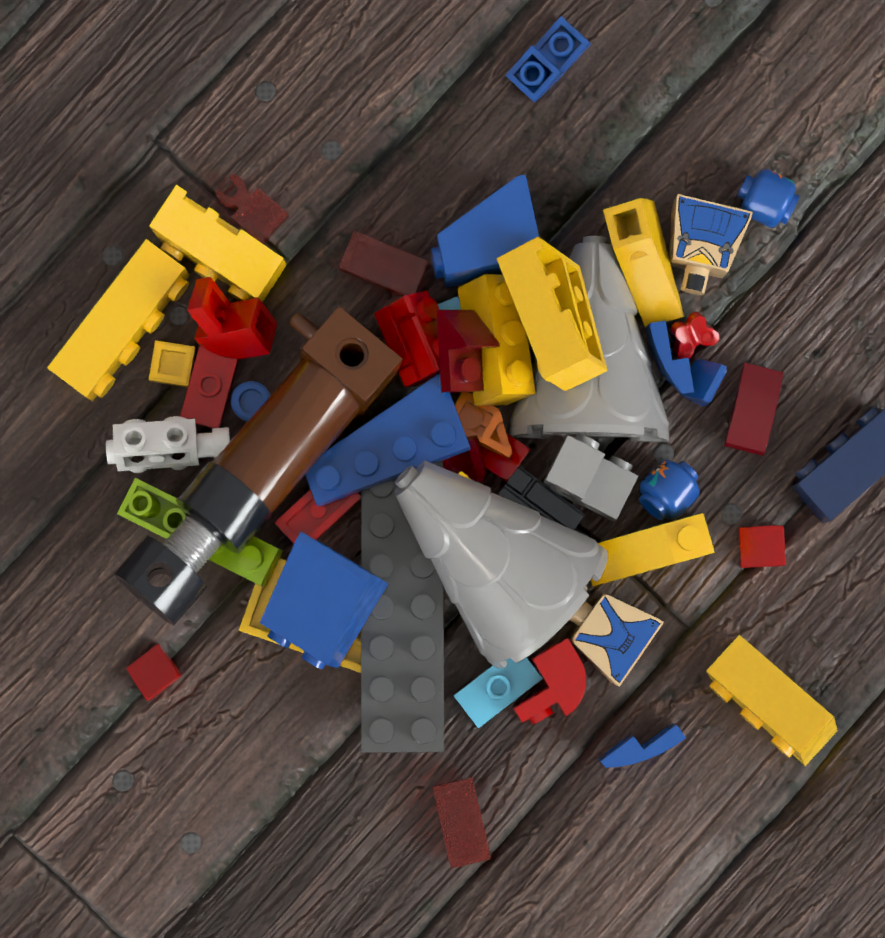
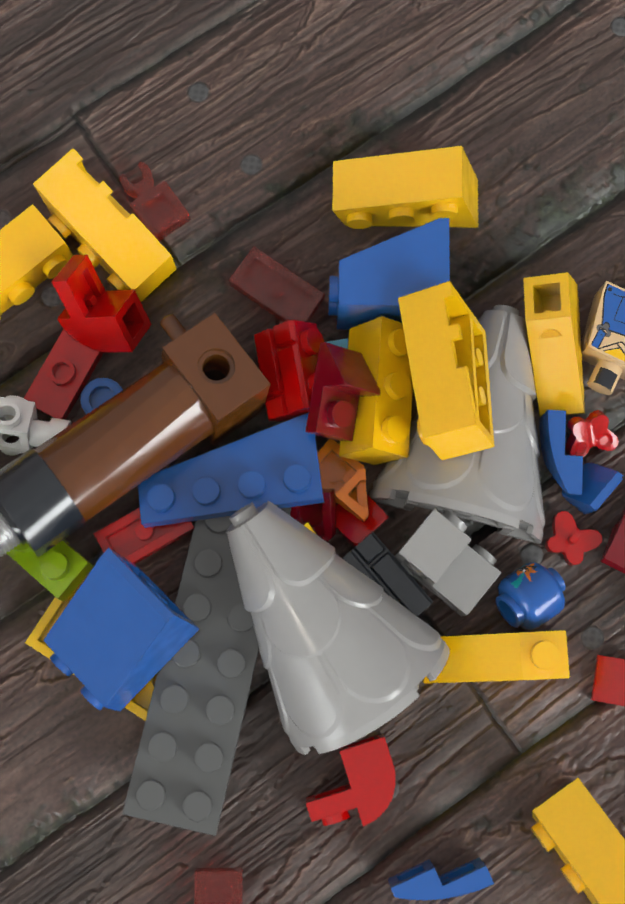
camera: 15 degrees right, 5 degrees down
yellow tile [149,340,197,387] -> none
medium azure plate [453,657,543,728] -> none
blue slope [505,16,591,103] -> none
torso [569,593,664,687] -> none
none -> yellow wedge [332,146,478,229]
none -> red piece [545,511,602,566]

